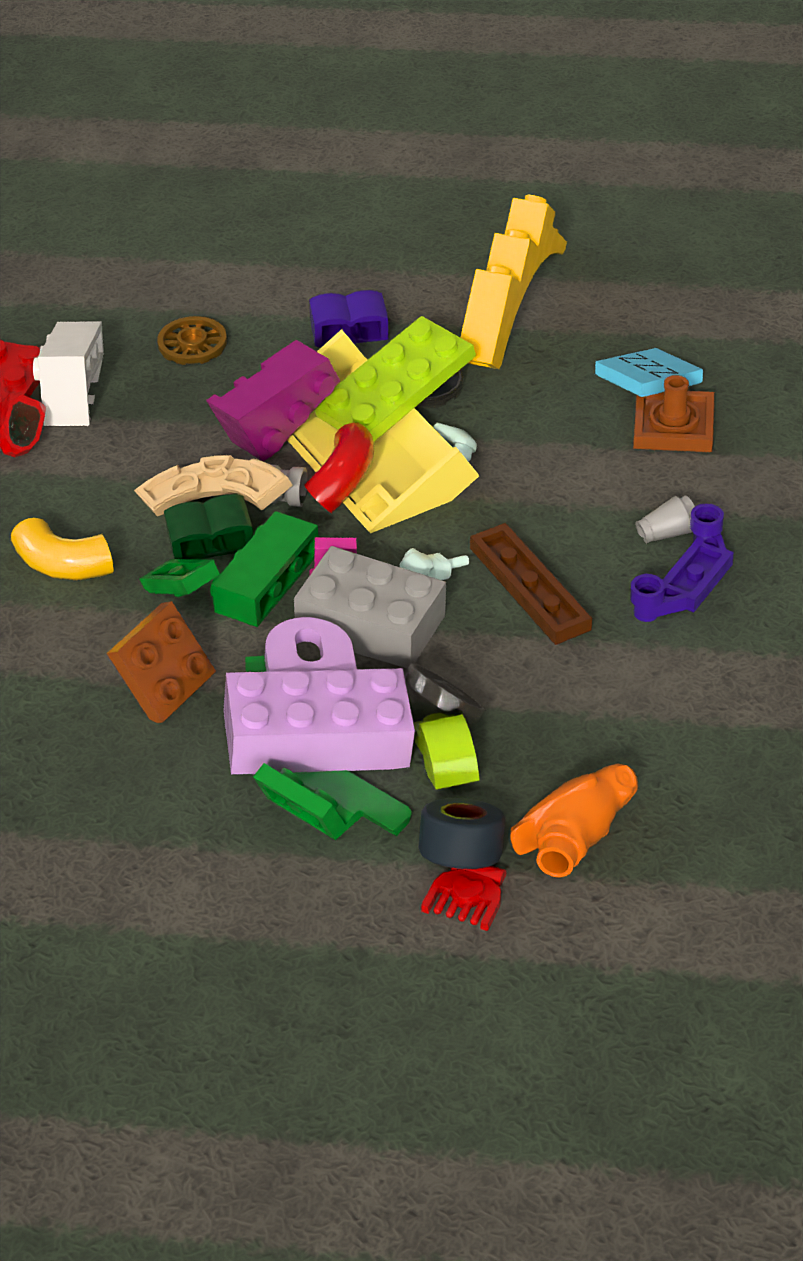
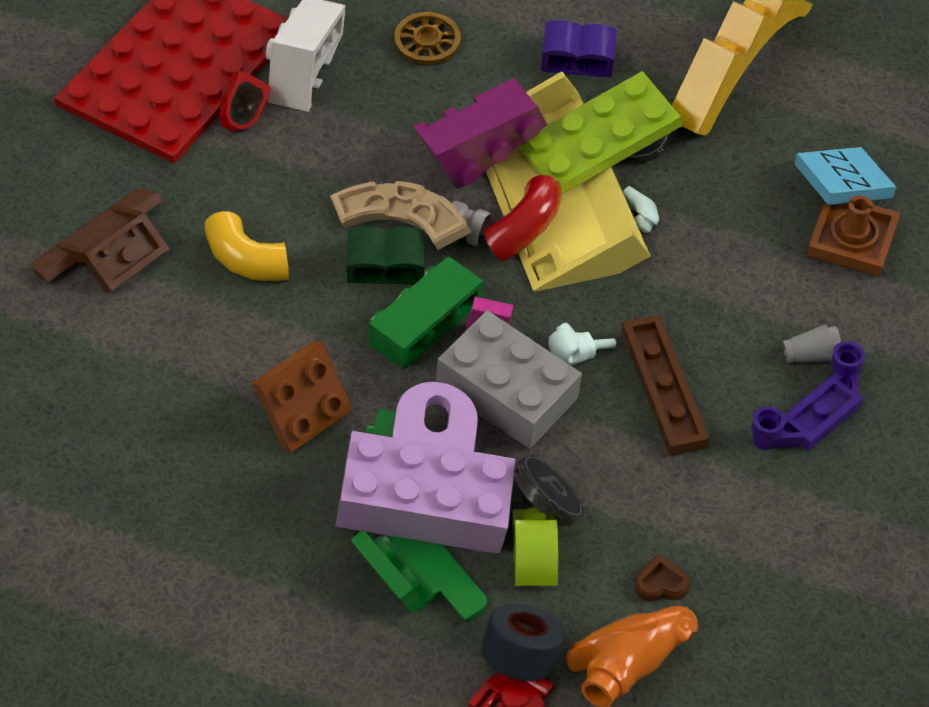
camera: 10 degrees right, 10 degrees up
green plate [139,559,220,597] -> none
none -> reddish brown tile [634,553,690,602]

